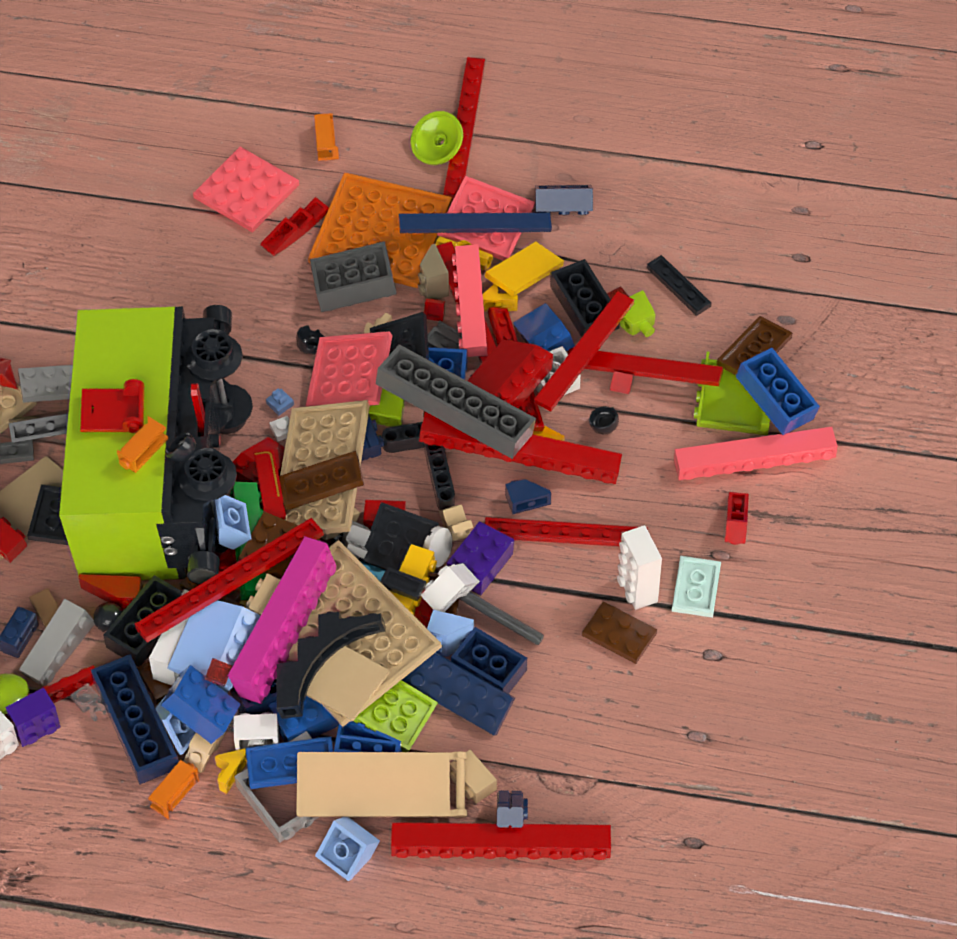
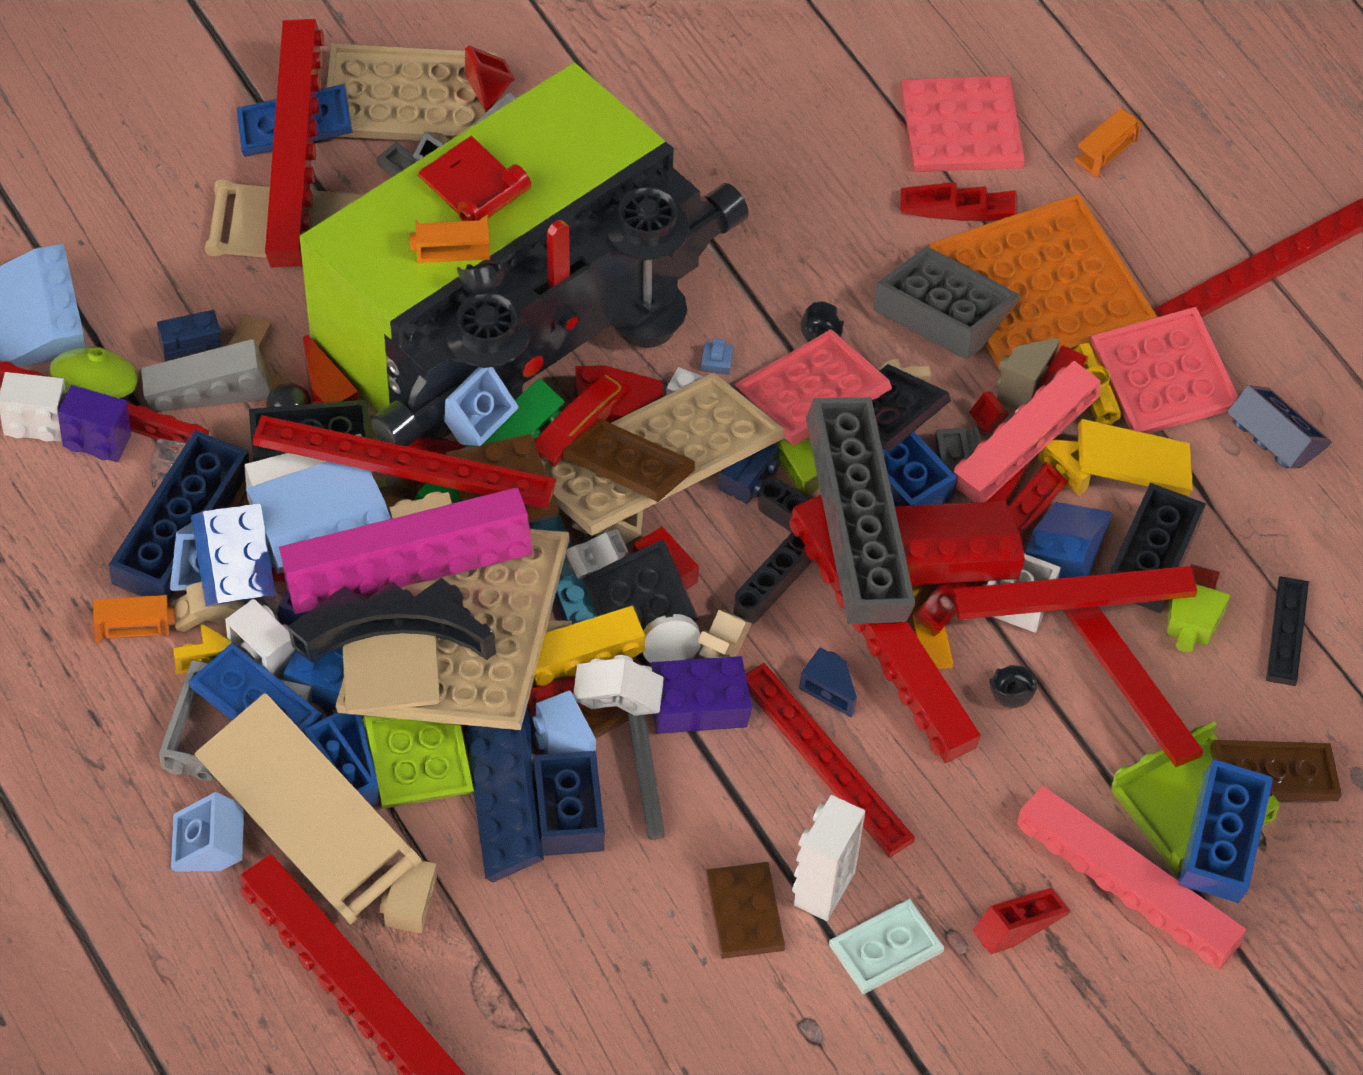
camera: 45 degrees right, 0 degrees up
clear red tile [204,658,232,687] -> none
black tile [380,567,426,601] -> none
dark blue tile [398,213,552,233] -> none
lime dish [411,111,463,165] -> none
brick [497,790,528,828] -> none
tile [610,371,634,394] -> none

